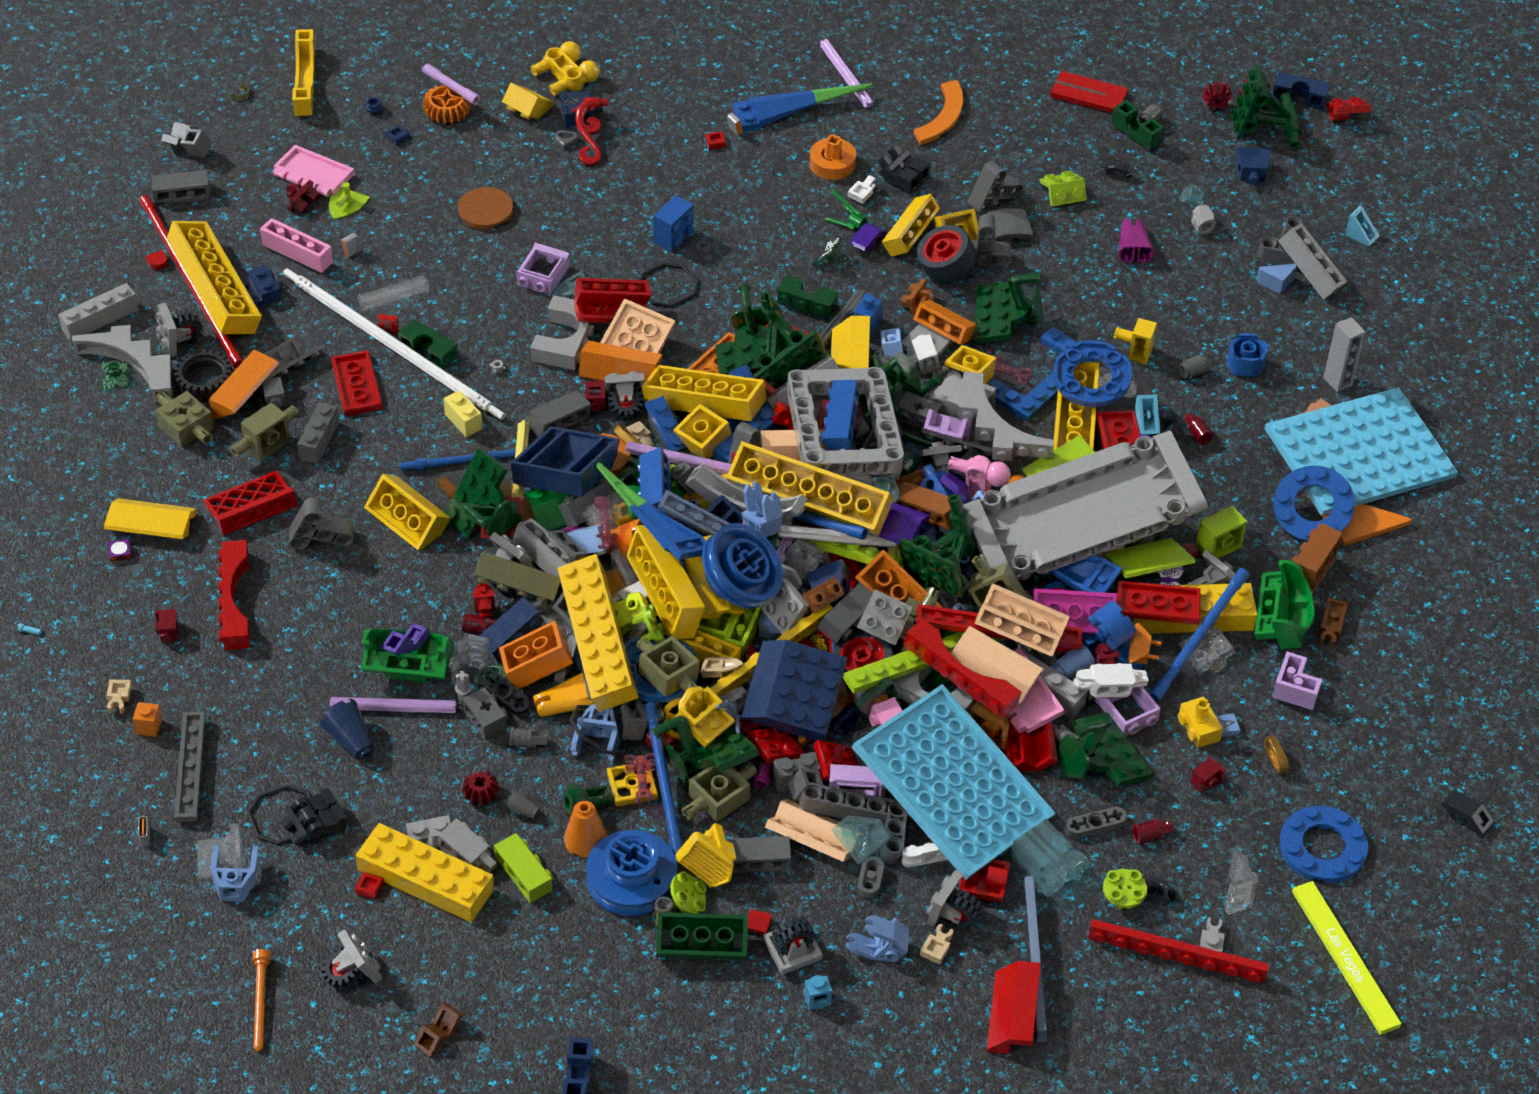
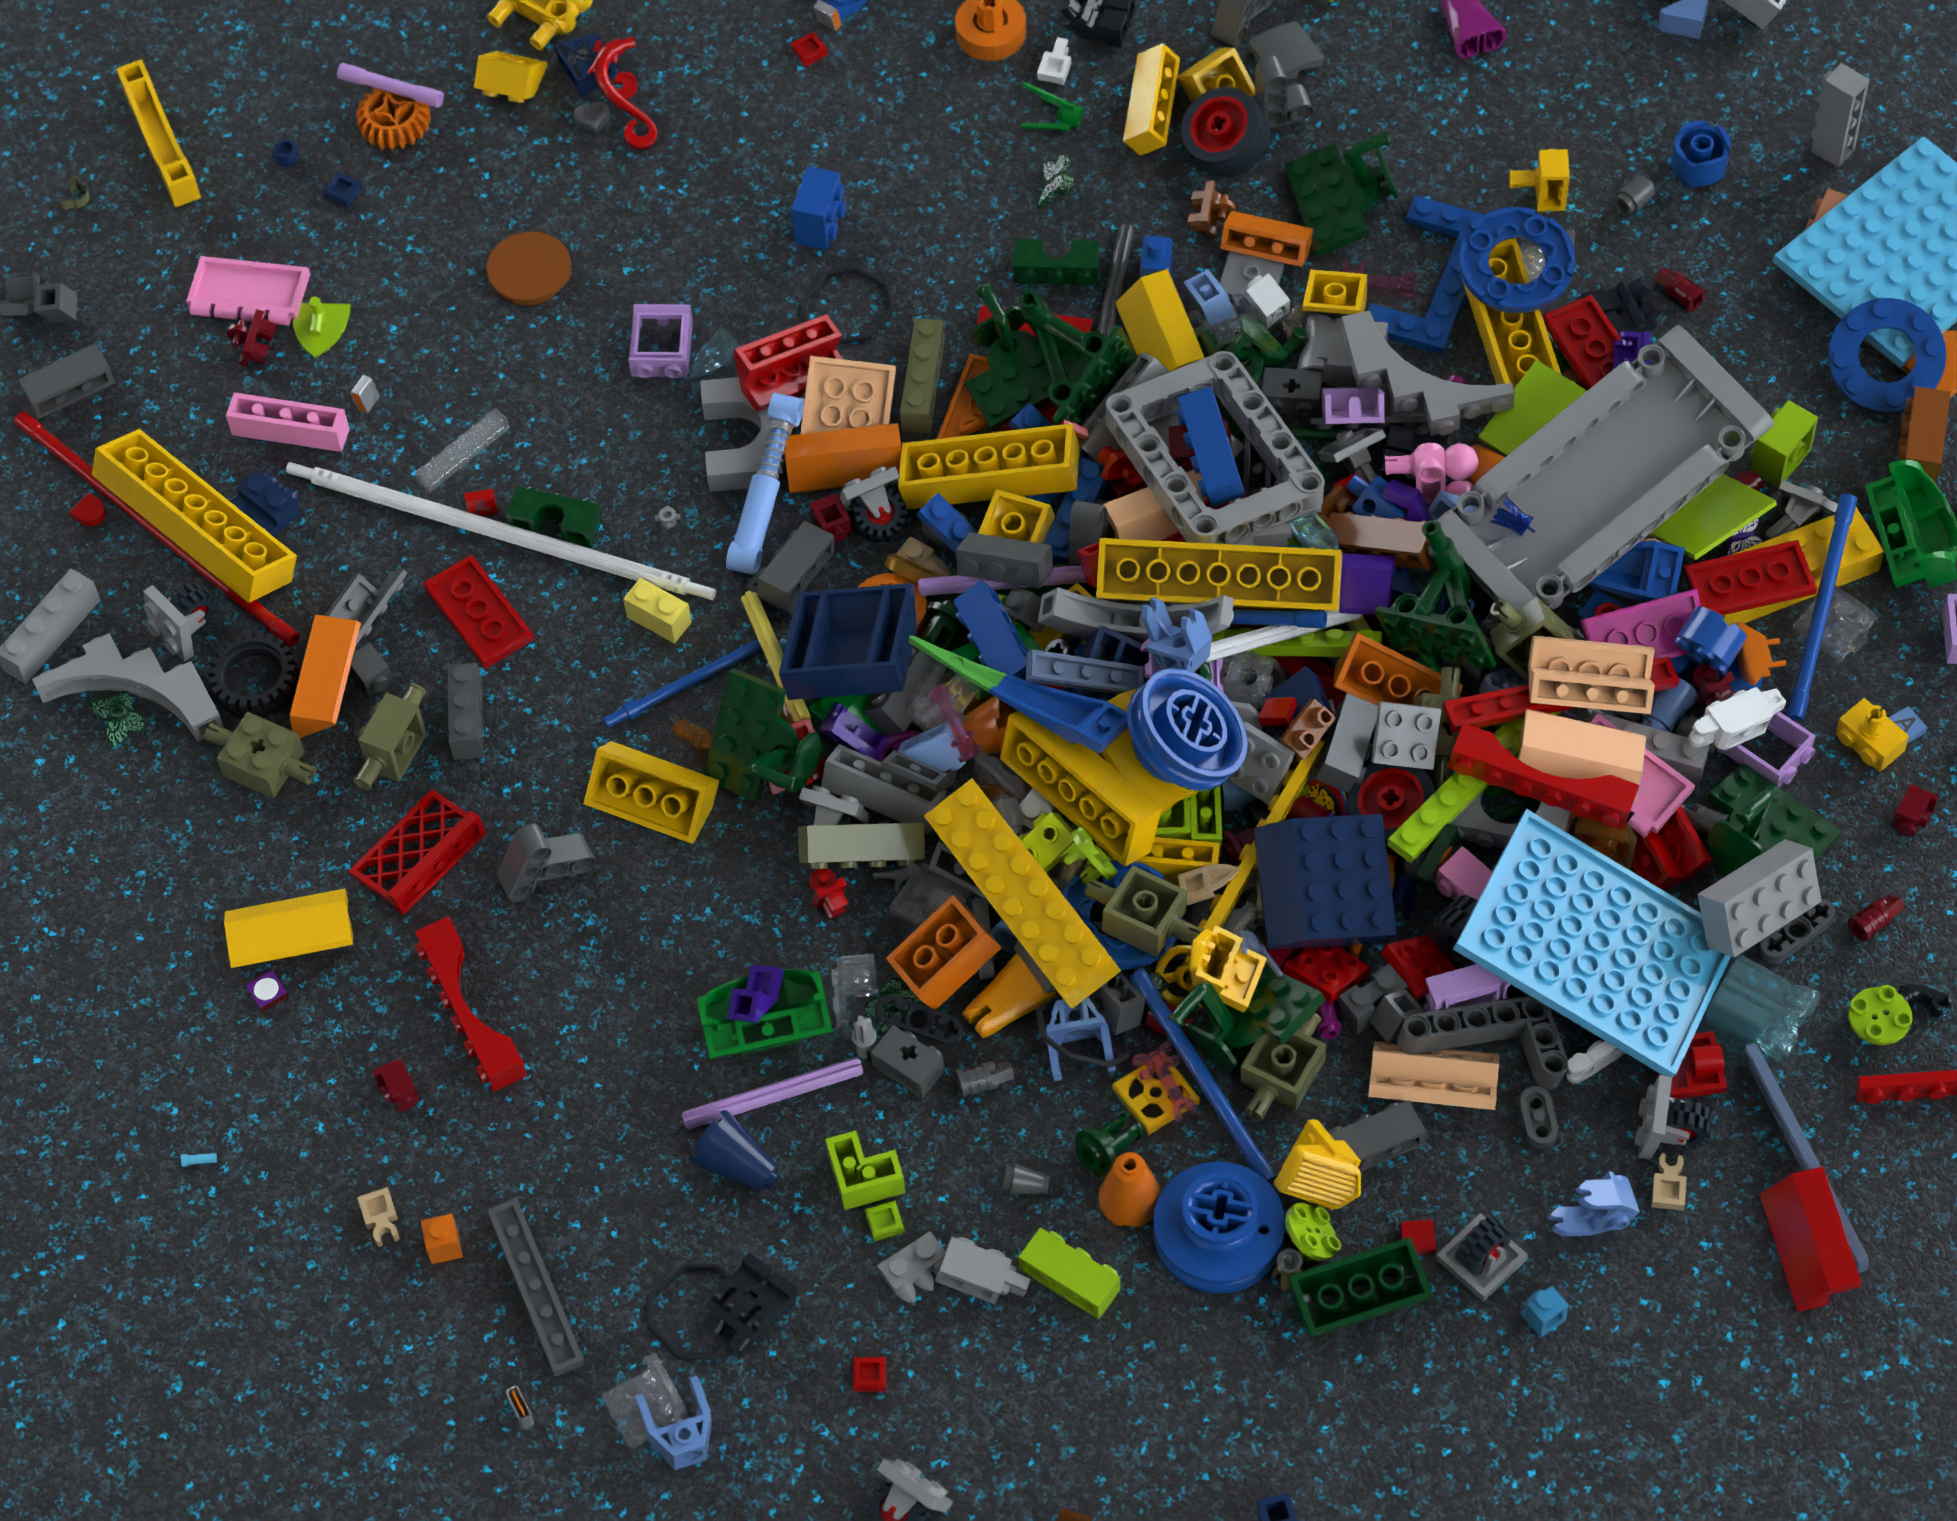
camera: 15 degrees left, 10 degrees up
yellow brick [355,823,494,923] -> none
dark red hinge [462,613,497,634] -> none
dark red gear [462,770,499,807] -> none
dark blue brick [477,597,544,662] -> none
clear light blue plate [831,815,892,864] -> none
dark purple slope [849,223,887,251] -> none
medium azure slope [1135,394,1160,435] -> none
none -> light blue piece [726,393,804,575]
none -> dark purple hinge [818,702,888,761]
none -> lime brick [826,1131,906,1210]
none -> lime tile [865,1201,905,1242]
none -> olive brick [900,318,945,434]
none -> dark grey brick [956,532,1053,588]
none -> dark grey brick [992,794,1024,837]
none -> red tile [1258,697,1298,726]
none -> clear blue piece [1489,496,1535,537]
none -> light grey brick [1698,839,1822,958]

